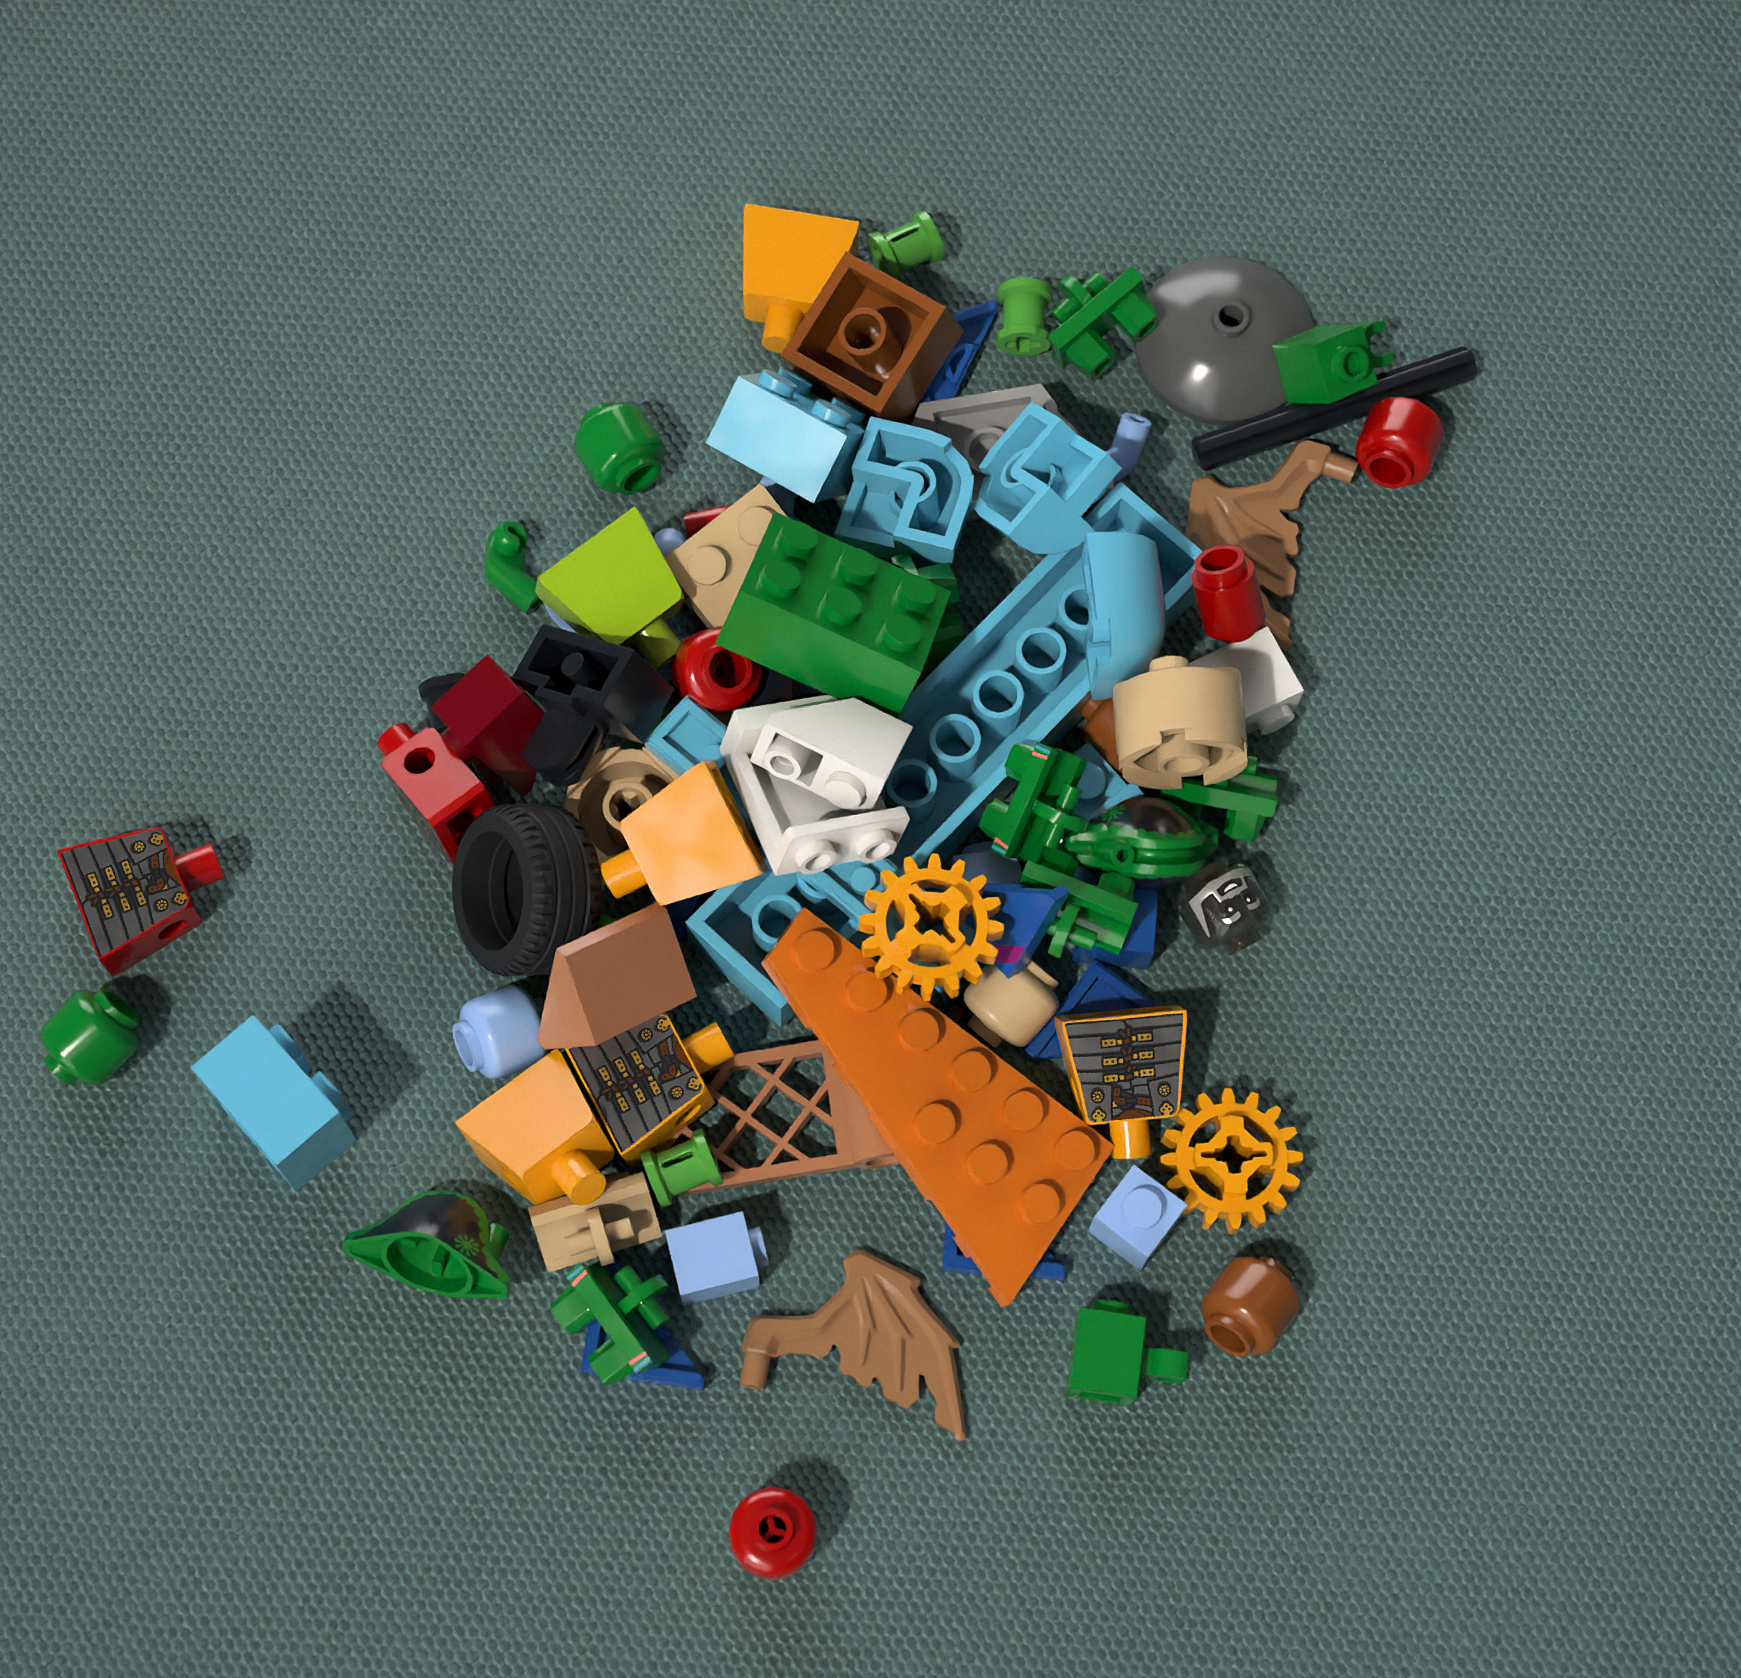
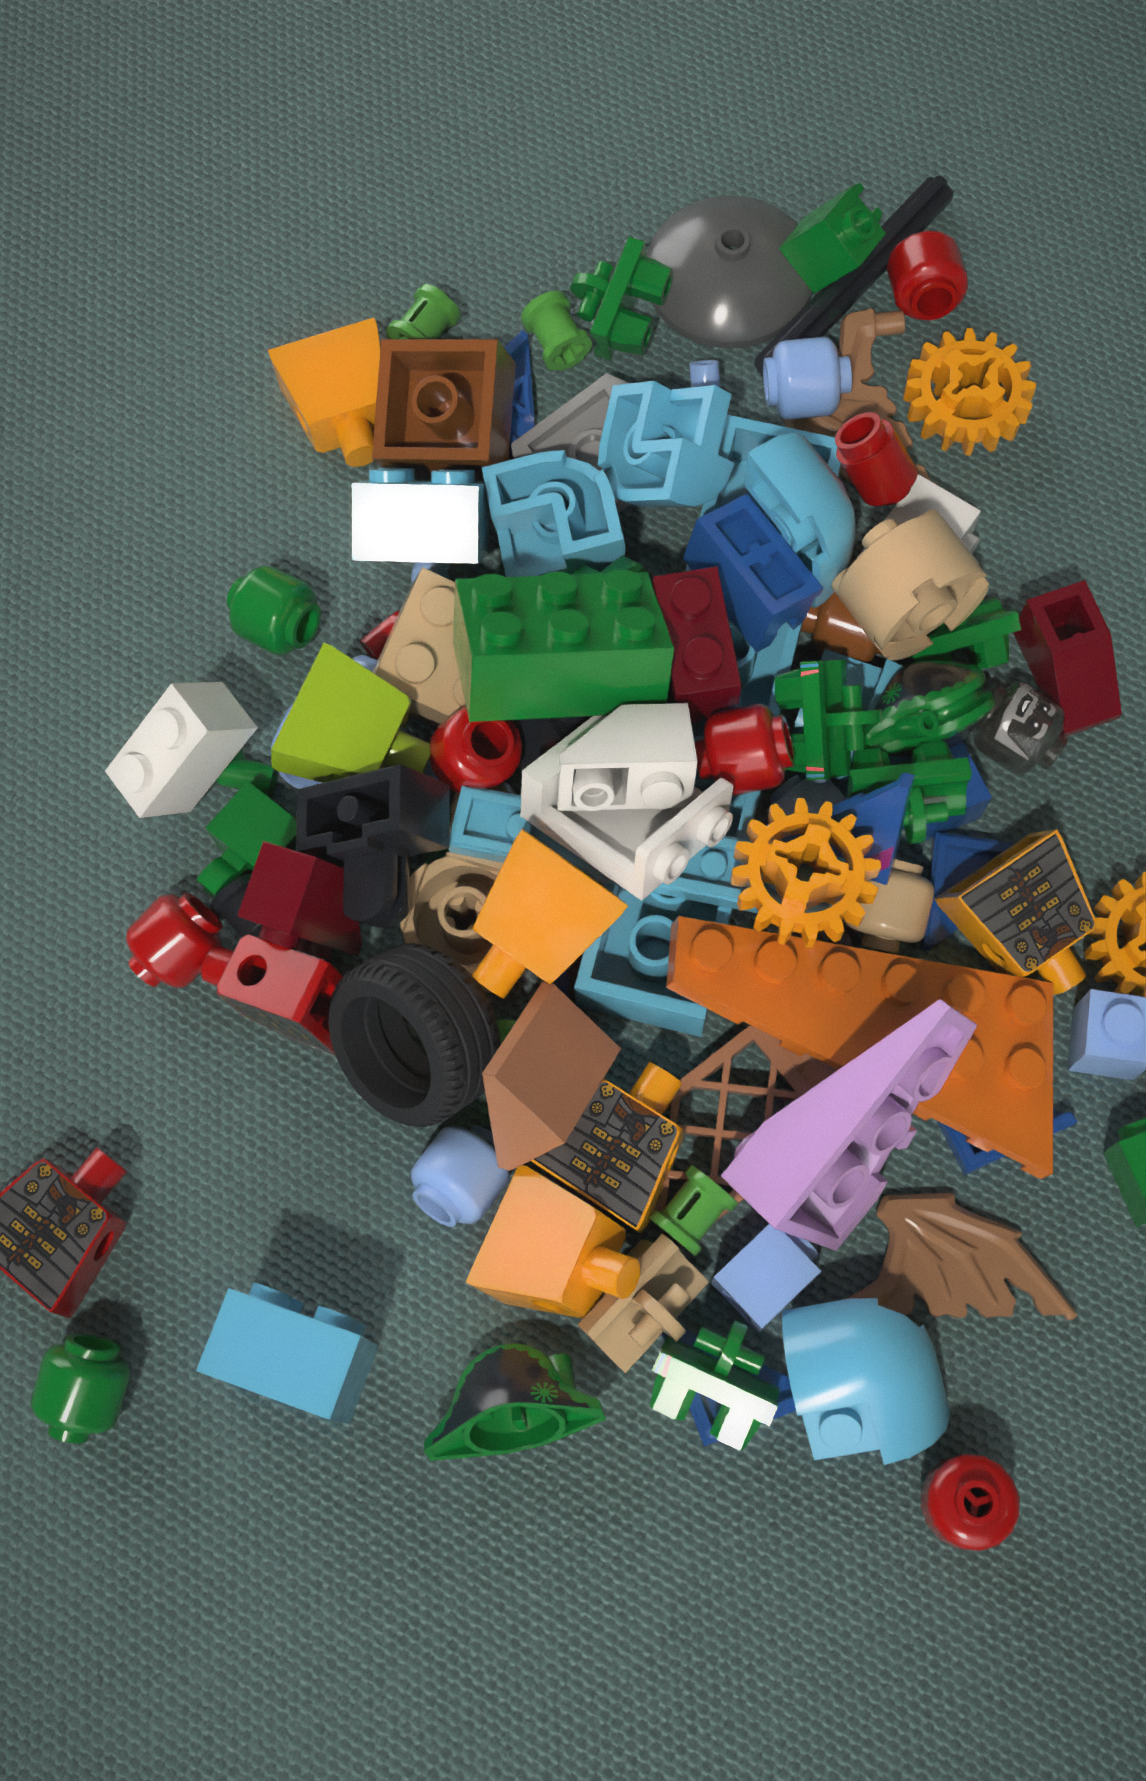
camera: 20 degrees left, 0 degrees up
none -> white brick [105,682,258,818]
none -> red head [126,893,223,988]
none -> green brick [196,781,297,899]
none -> dark red brick [653,567,741,723]
none -> blue hinge [683,493,824,653]
none -> red head [694,704,795,797]
none -> lavender wedge [721,999,977,1251]
none -> light blue head [763,337,852,420]
none -> medium azure brick [782,1298,950,1465]
none -> light orange gear [903,328,1036,456]
none -> dark red slope [1013,580,1122,738]

